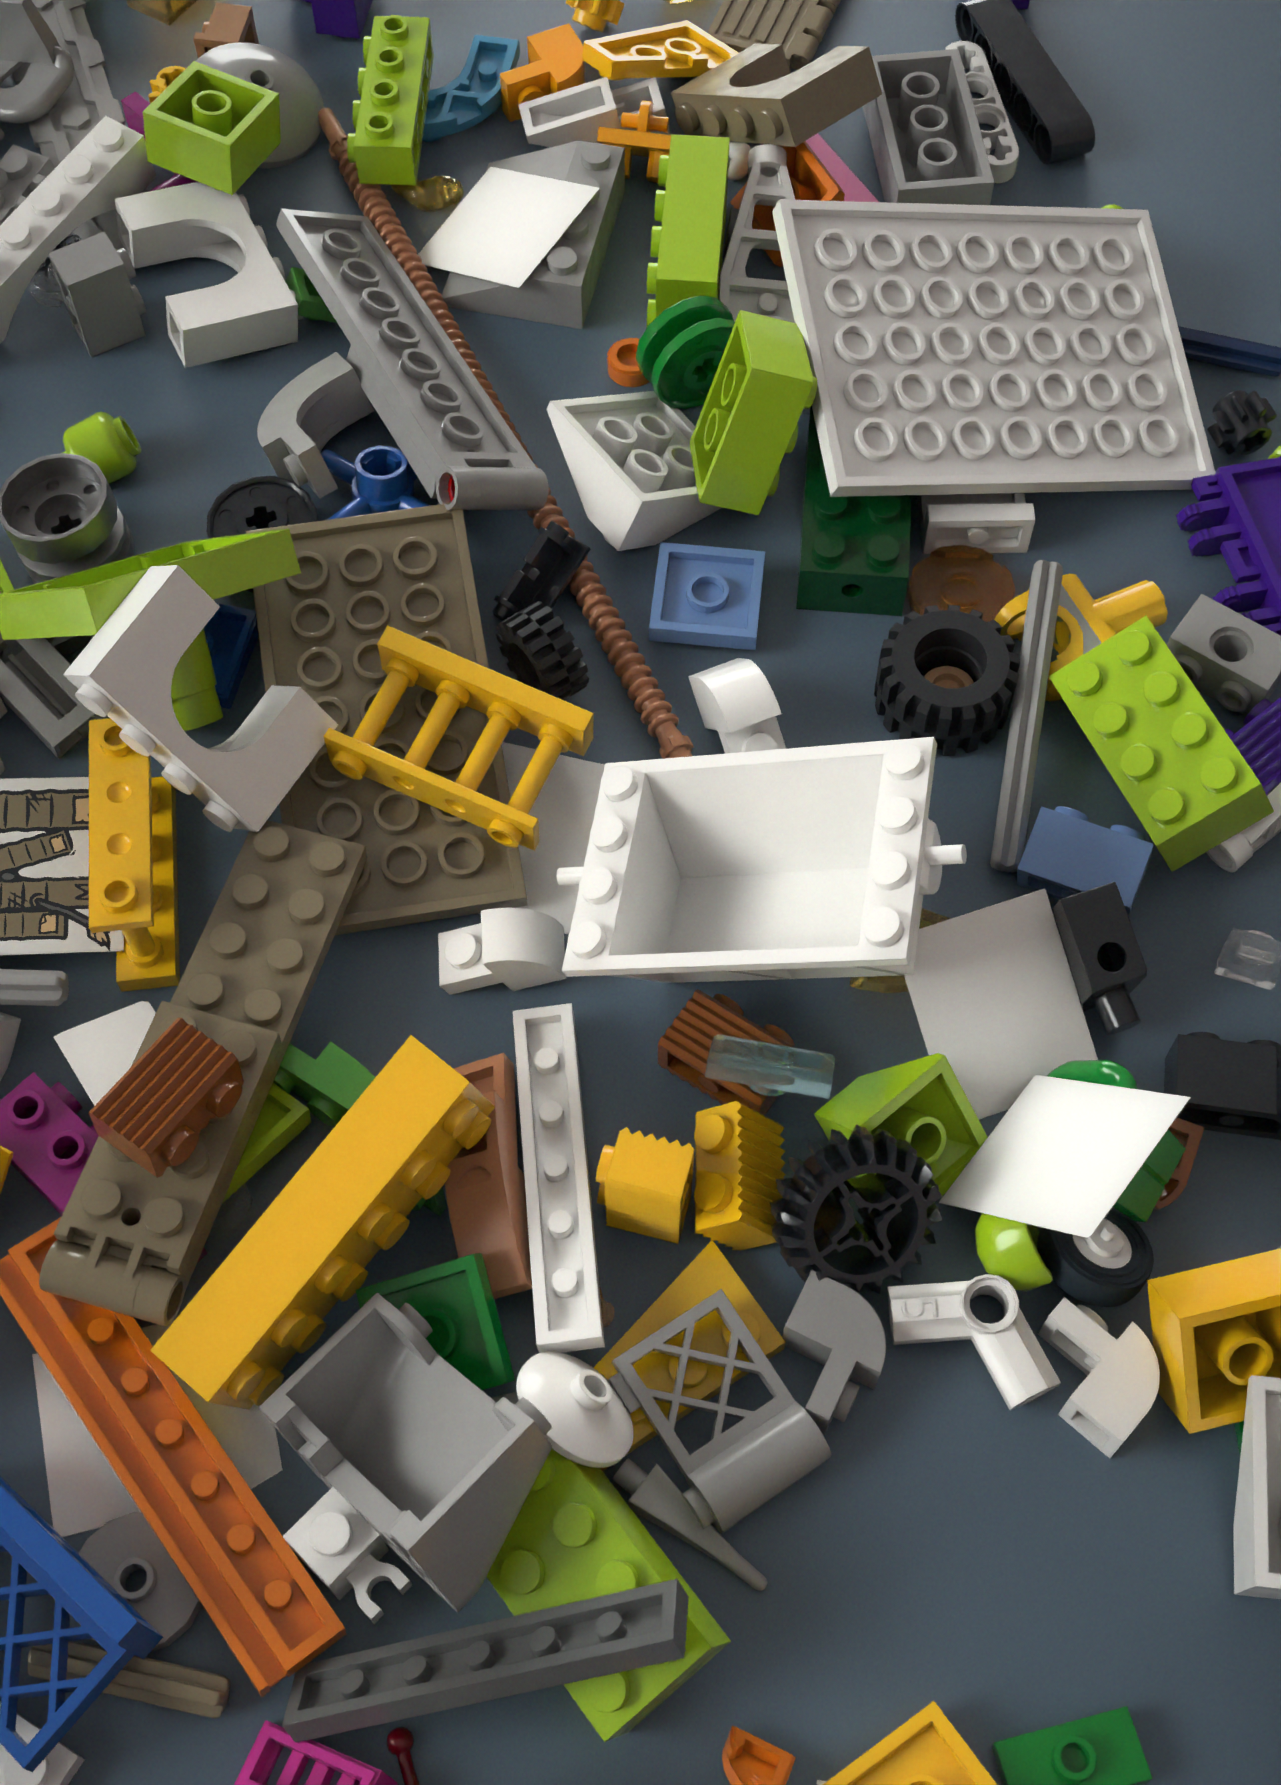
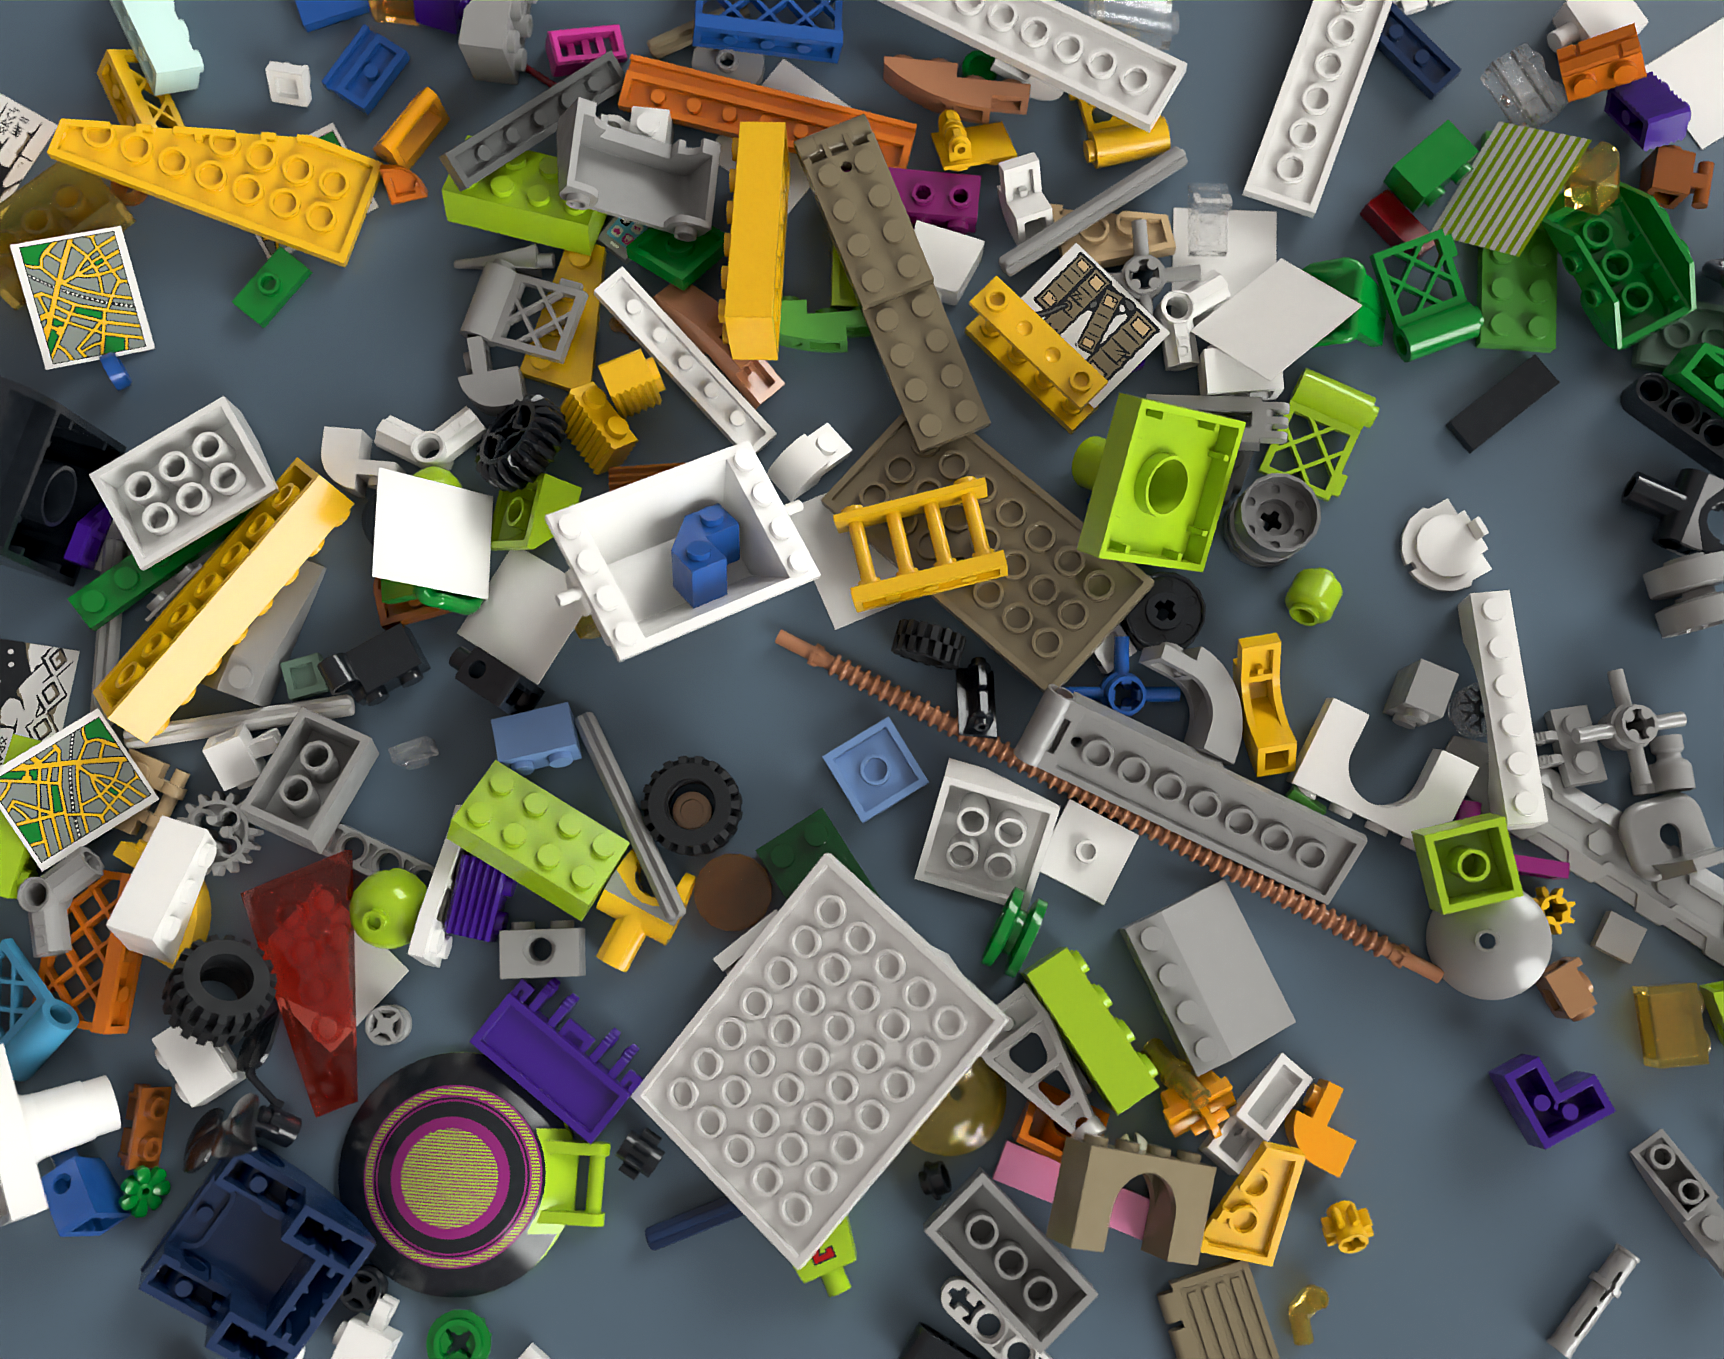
camera: 145 degrees right, 20 degrees up
white arch [63,565,338,832] -> none
dark orange brick [88,1017,244,1178] -> none
lime brick [347,15,434,185] -> none
clear yellow arm [392,175,464,213] -> none
white sticker [418,167,600,288] -> none
dark azure plate [422,35,520,142] -> none
white dish [516,1352,634,1468] -> none
orange tile [607,338,650,387] -> none
white brick [688,658,786,754] -> none
lime brick [689,310,817,515] -> none
clear light blue plate [705,1034,836,1099] -> none
none -> blue brick [671,503,740,609]
none -> white plate [1040,799,1139,905]
none -> clear yellow pin [1141,1038,1211,1111]
none -> yellow arch [1233,632,1297,777]
none -> light grey tile [1590,911,1647,964]

